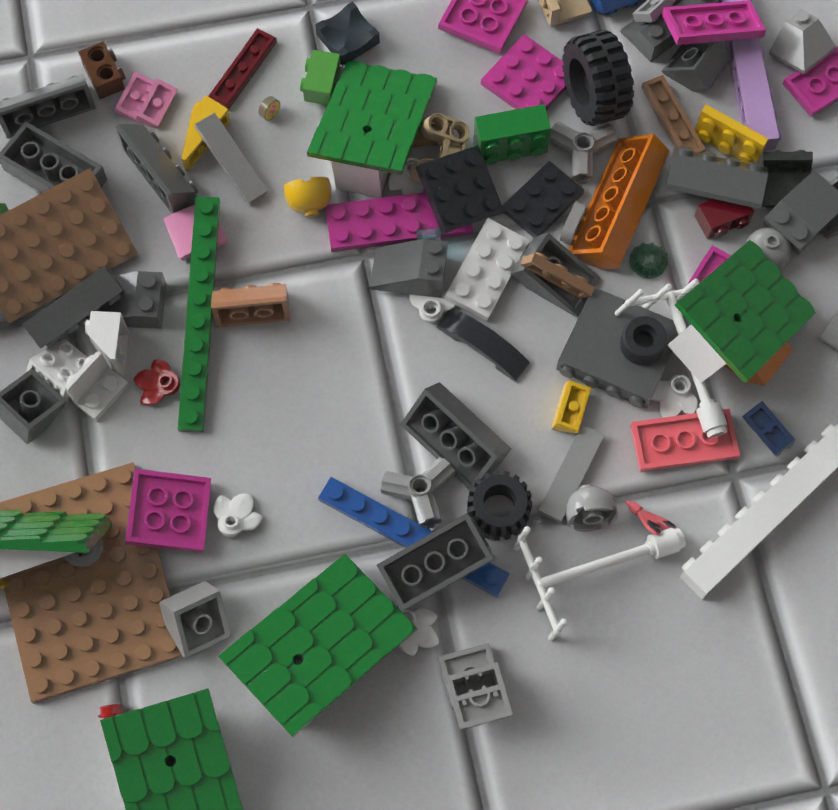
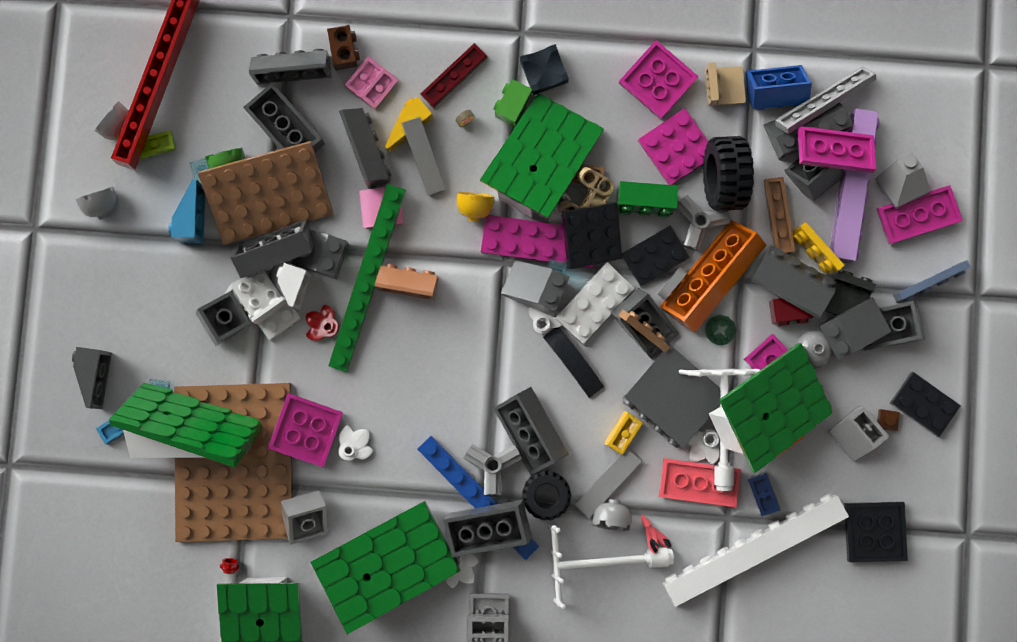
camera: 15 degrees right, 15 degrees up
black tyre [620,316,668,365] -> none

